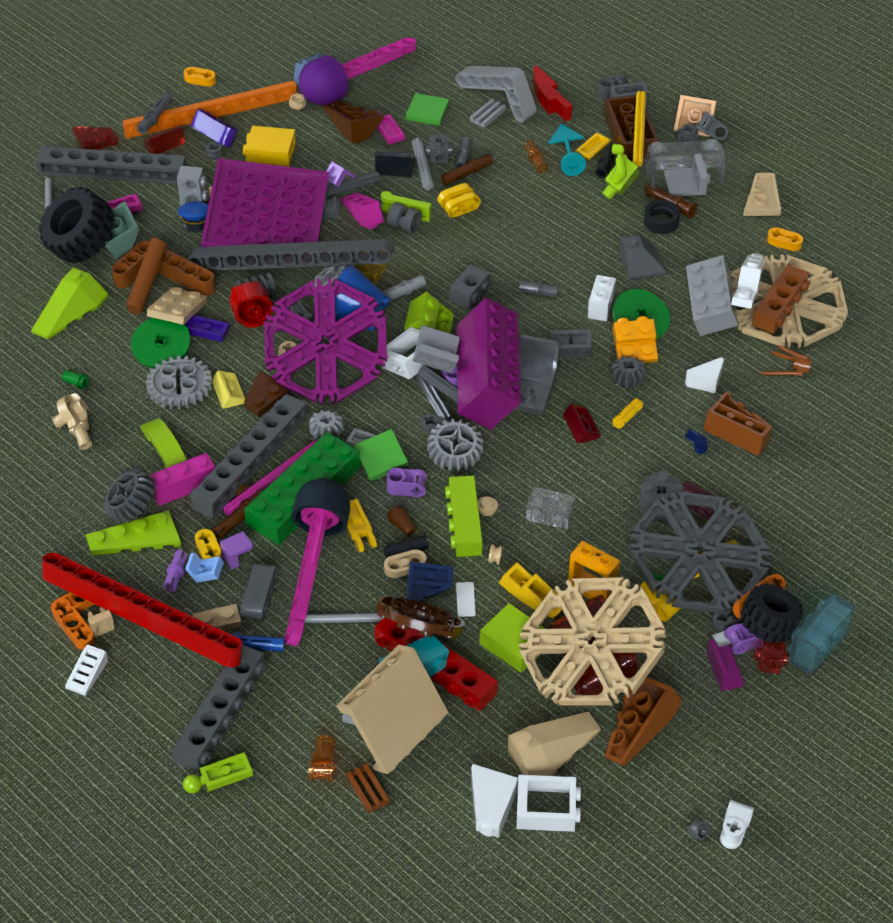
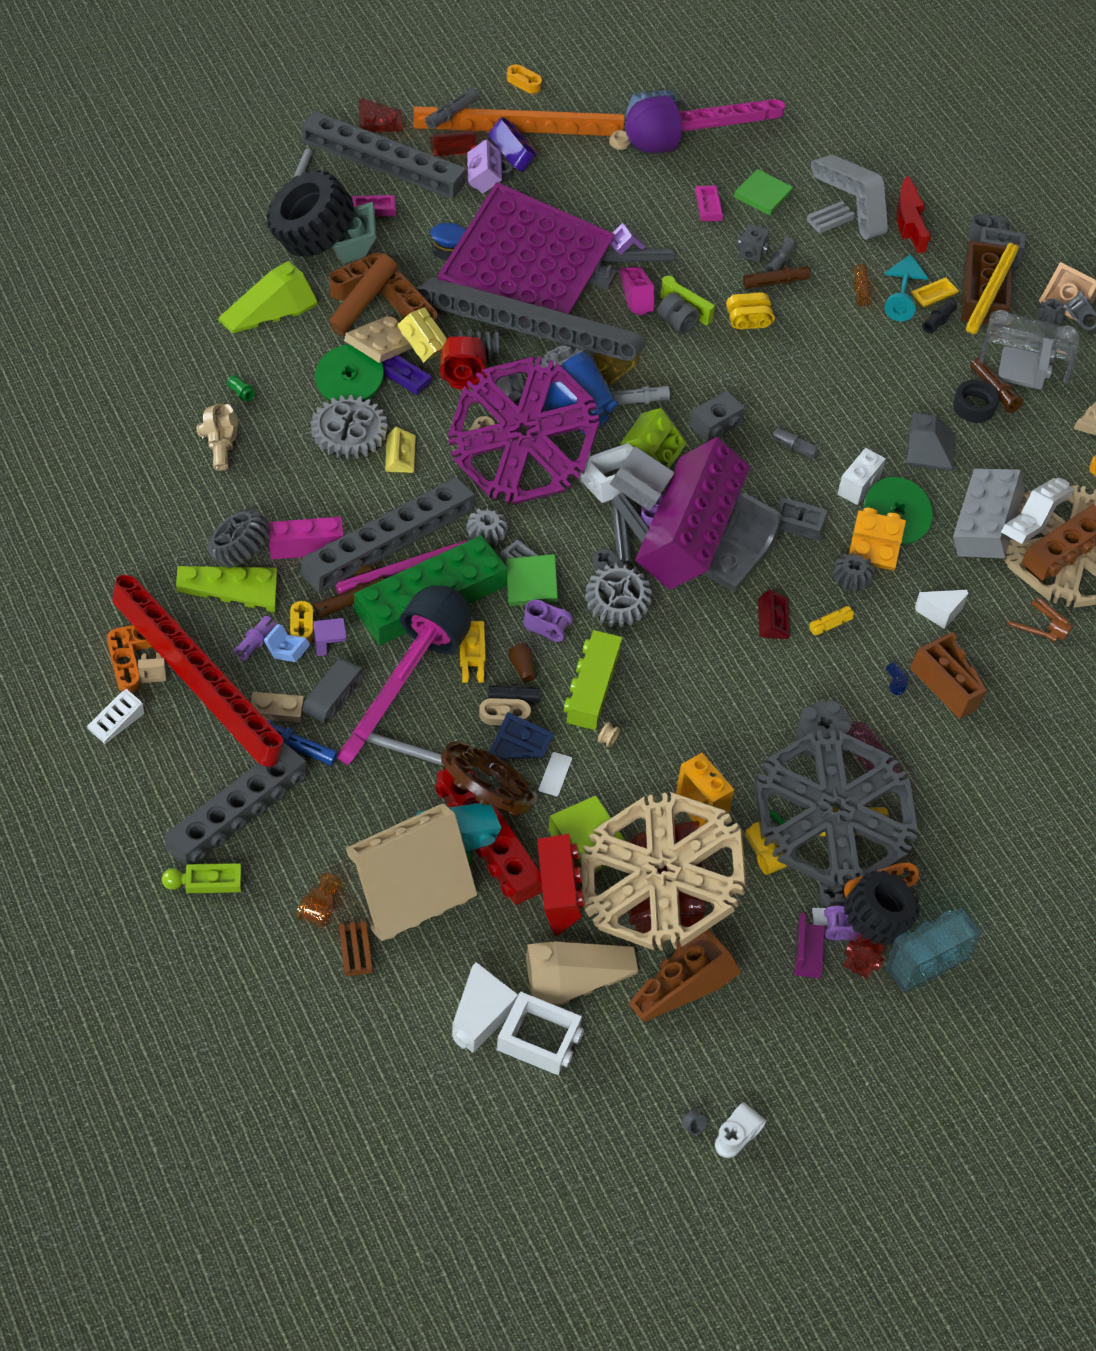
camera: 15 degrees right, 5 degrees up
lime slope [140,418,187,469] -> none
light grey brick [177,166,208,206] -> none
yellow brick [243,126,296,167] -> none
reddish brown wing [244,371,288,417] -> none
reddish brown wedge [321,100,384,144] -> none
black slope [375,151,415,177] -> none
light grey axle [411,138,434,191] -> none
tan plate [477,496,498,516] -> none
yellow slope [499,563,562,619] -> none
clear brick [526,487,575,529] -> none
lime torso [602,144,640,200] -> none
none -> light yellow brick [397,307,447,363]
none -> lavender brick [467,139,502,193]
none -> red slope [537,834,585,935]

